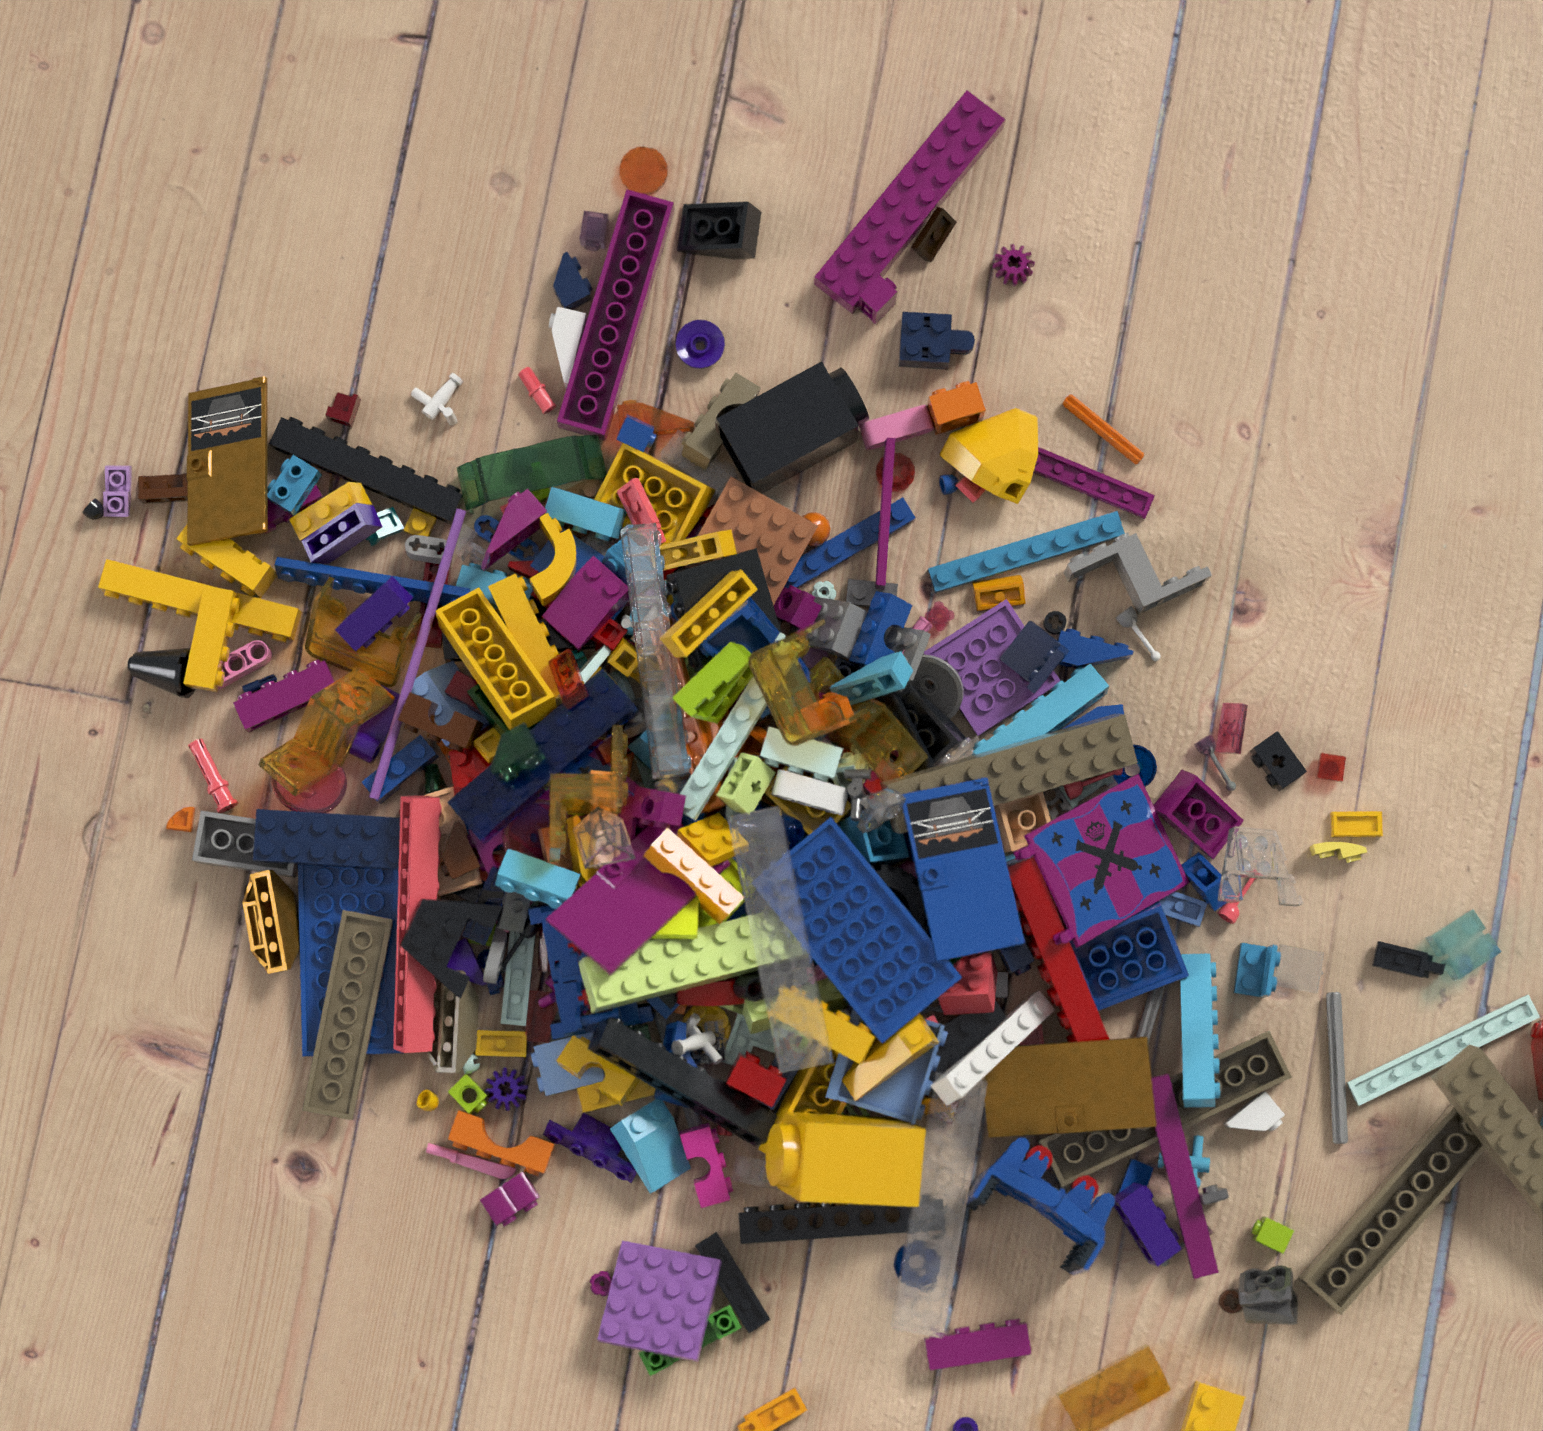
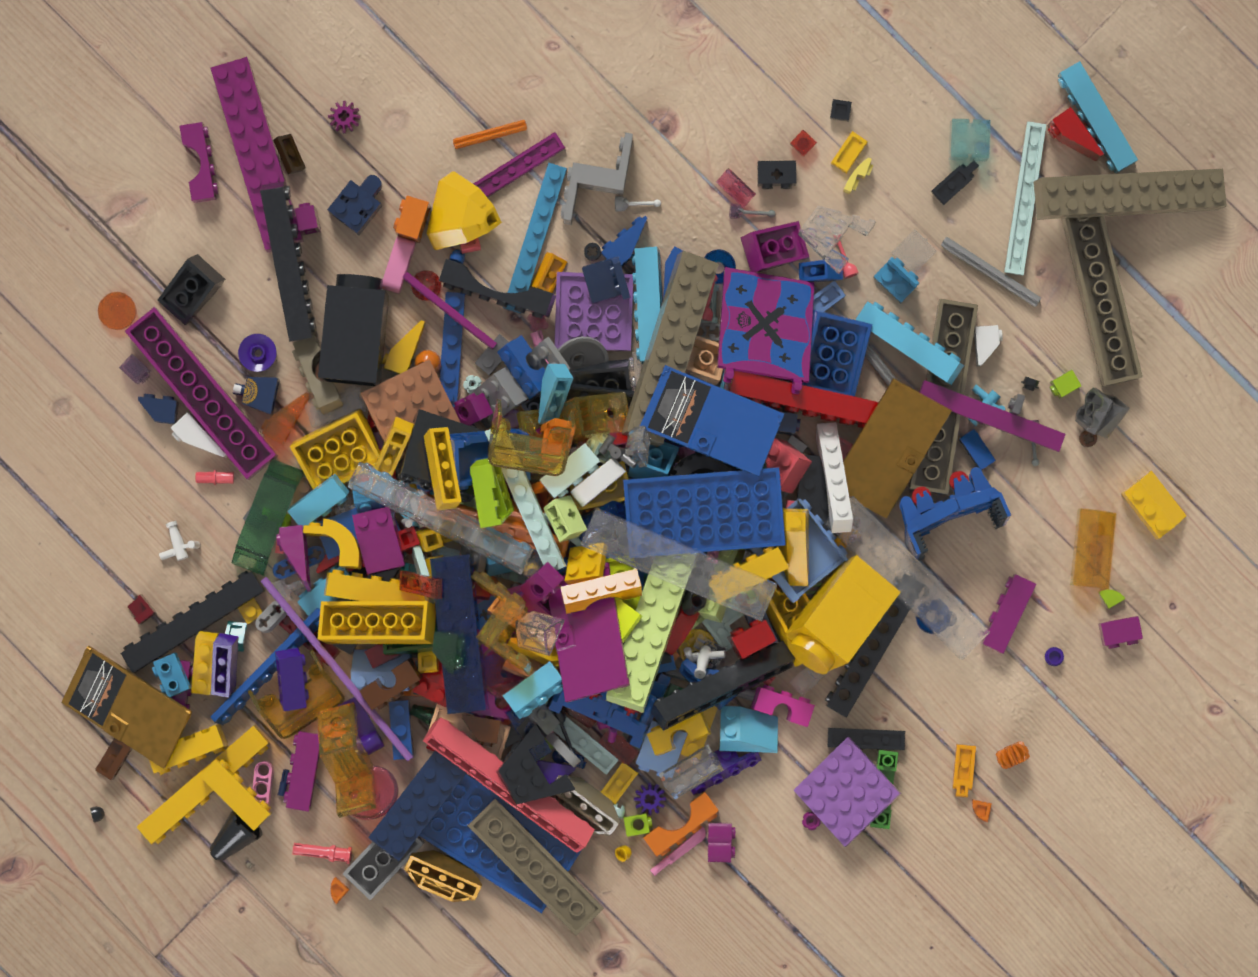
camera: 55 degrees left, 5 degrees up
lavender slope [103,465,132,517] -> none
blue brick [616,414,656,452] -> none
coral hinge [617,478,666,548] -> none
dark purple brick [1114,1182,1182,1267] -> none
none -> magenta arch [179,122,219,203]
none -> torso [233,377,280,415]
none -> black brick [260,181,316,342]
none -> yellow slope [382,320,426,374]
none -> black arch [439,259,556,319]
none -> clear brick [659,745,724,800]
none -> black plate [830,99,852,122]
none -> black plate [1021,376,1040,391]

